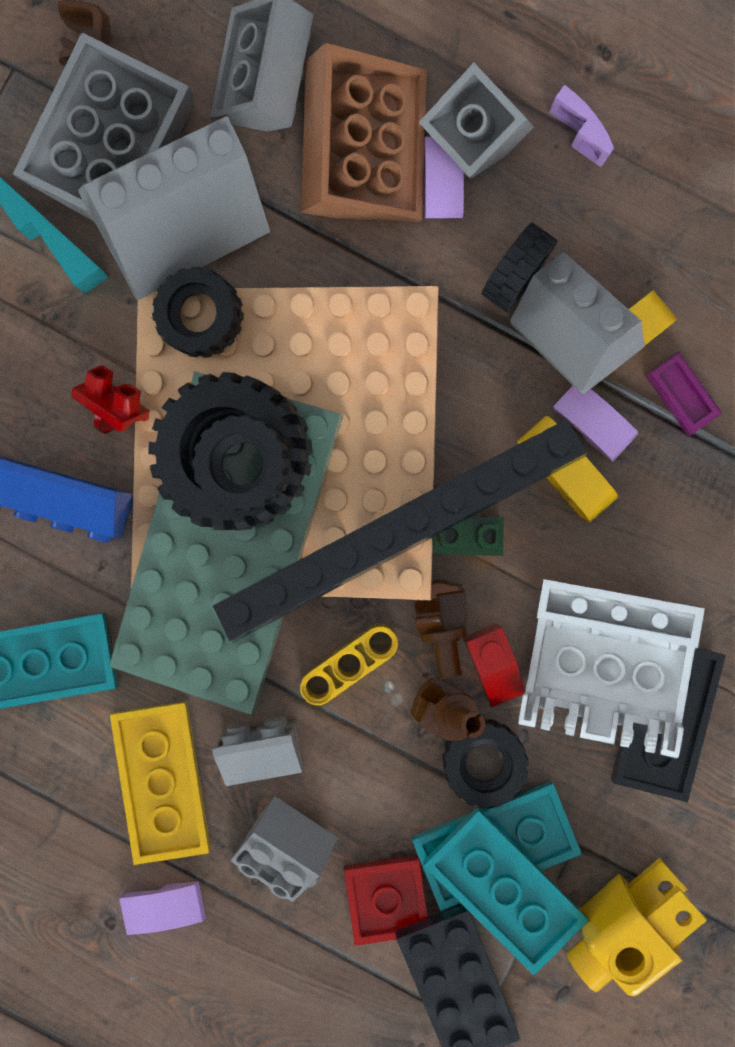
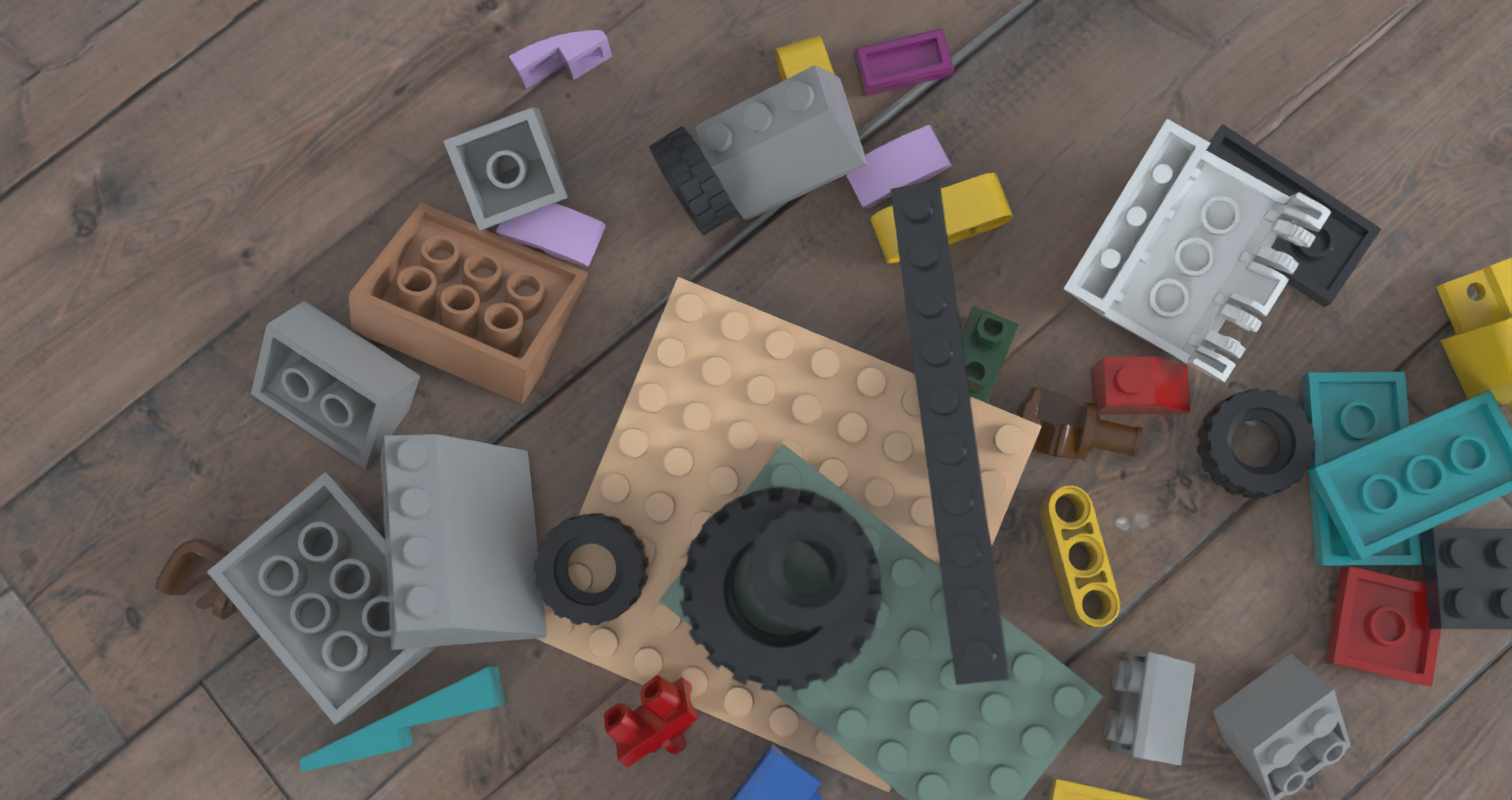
camera: 65 degrees left, 10 degrees down
reddish brown piece [411,678,485,741] -> none

